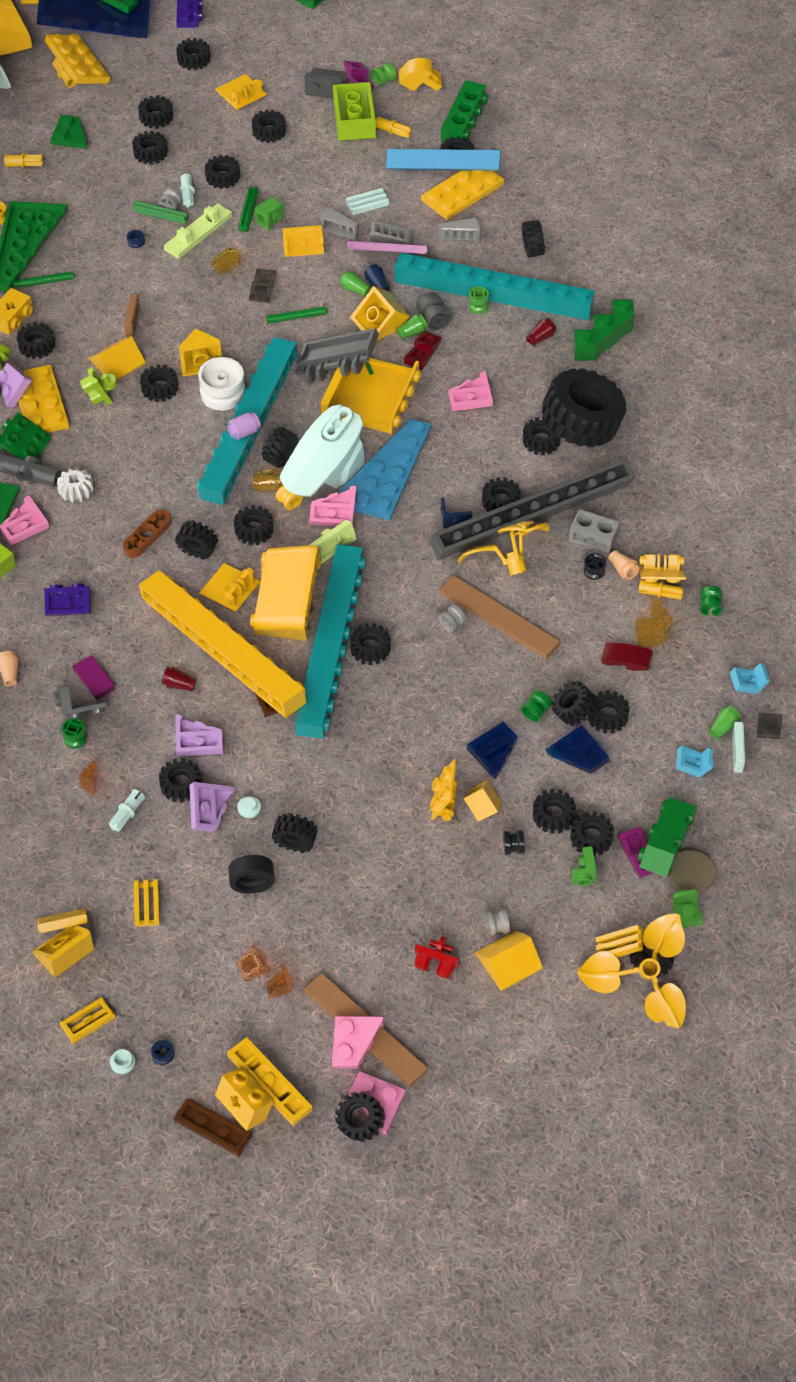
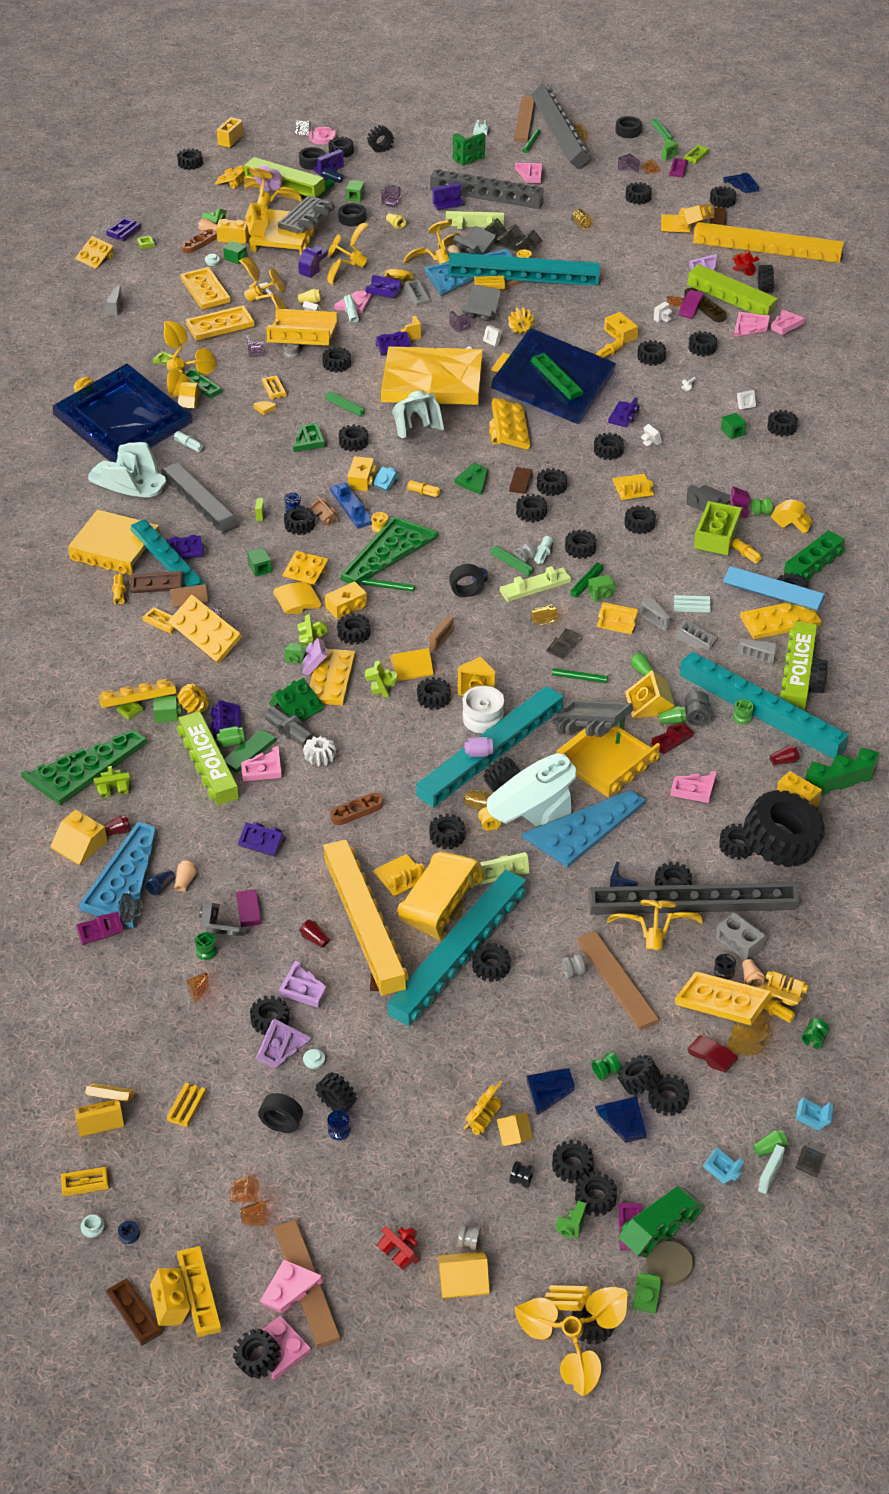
camera: 25 degrees right, 10 degrees down
light aqua axle [109,789,145,832] -> none
black tyre [175,520,218,560] -> none
bright pink wing [309,486,357,526] -> none
tile [347,241,430,254] -> none
dark blue cone [364,264,390,291] -> none
none -> clear blue wheel [327,1110,350,1141]
none -> black tyre [449,564,484,597]
none -> reddish brown tile [509,467,532,494]
none -> white tile [641,424,662,446]
none -> yellow plate [675,972,772,1026]
none -> yellow brick [777,771,822,808]
none -> lime brick [780,621,817,711]

